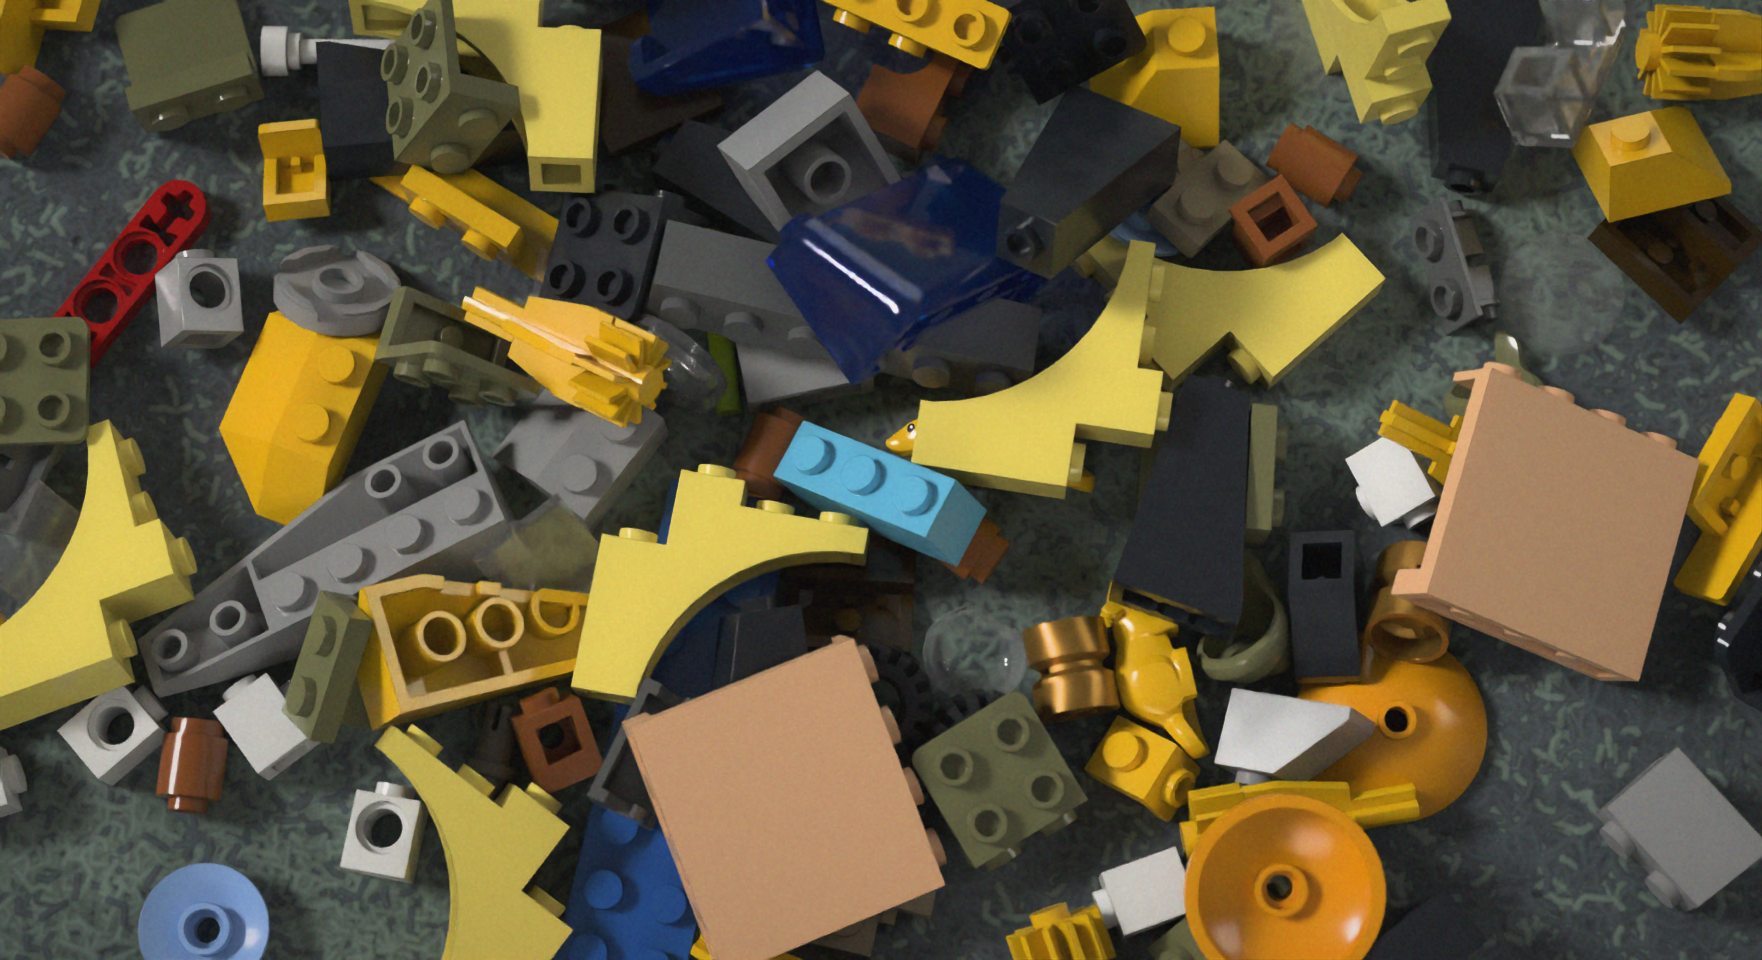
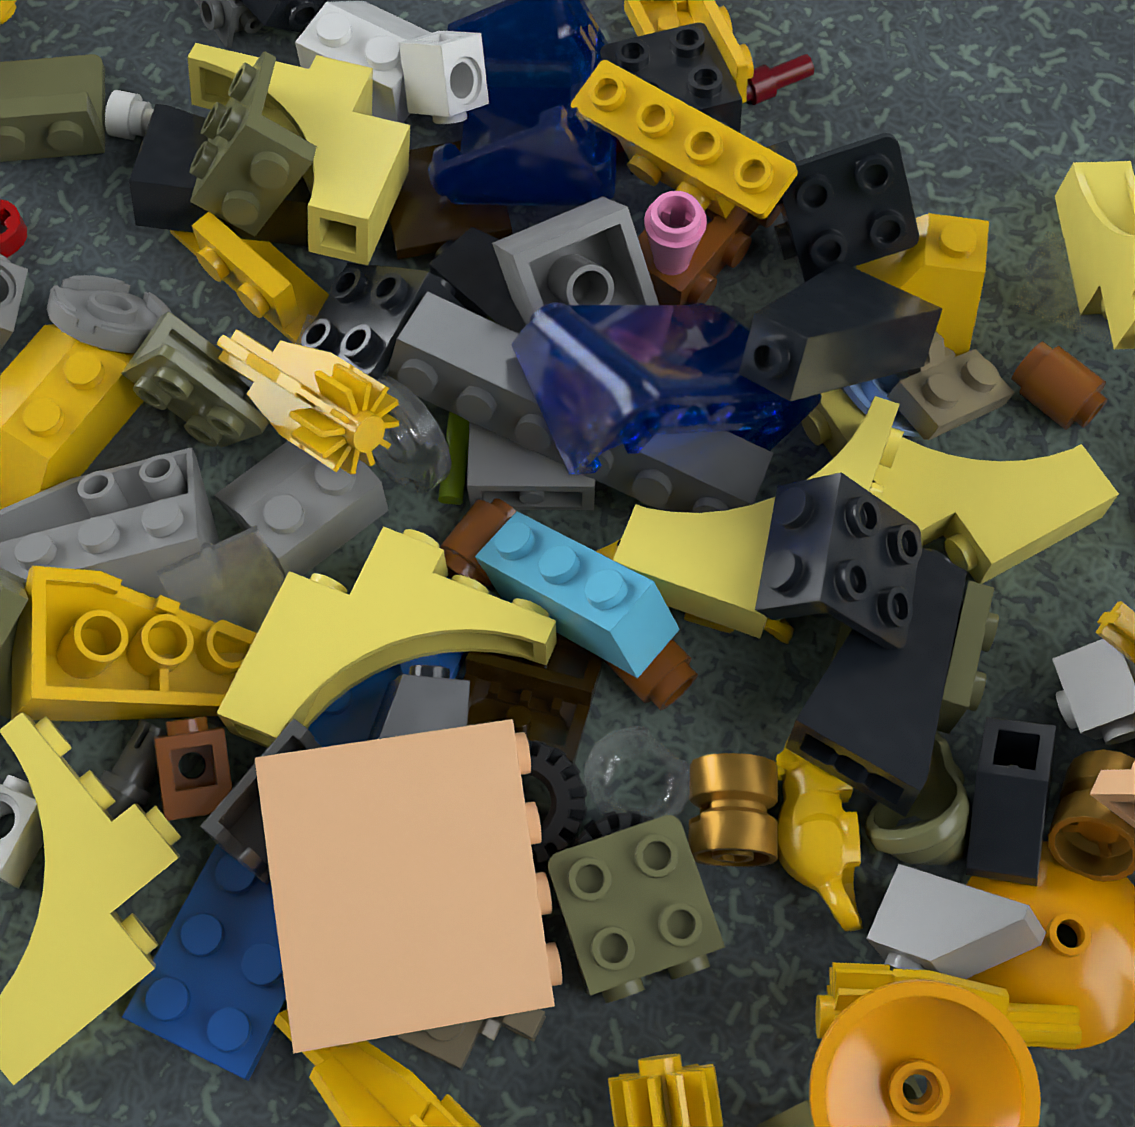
camera: 10 degrees right, 10 degrees down
yellow bracket [258,119,331,222] -> none
yellow bracket [1084,715,1200,822] -> none
white brick [1092,846,1186,940] -> none
dark orange brick [1228,174,1318,270] -> none
none -> bright pink cone [644,191,707,275]
none -> black bracket [755,472,922,650]

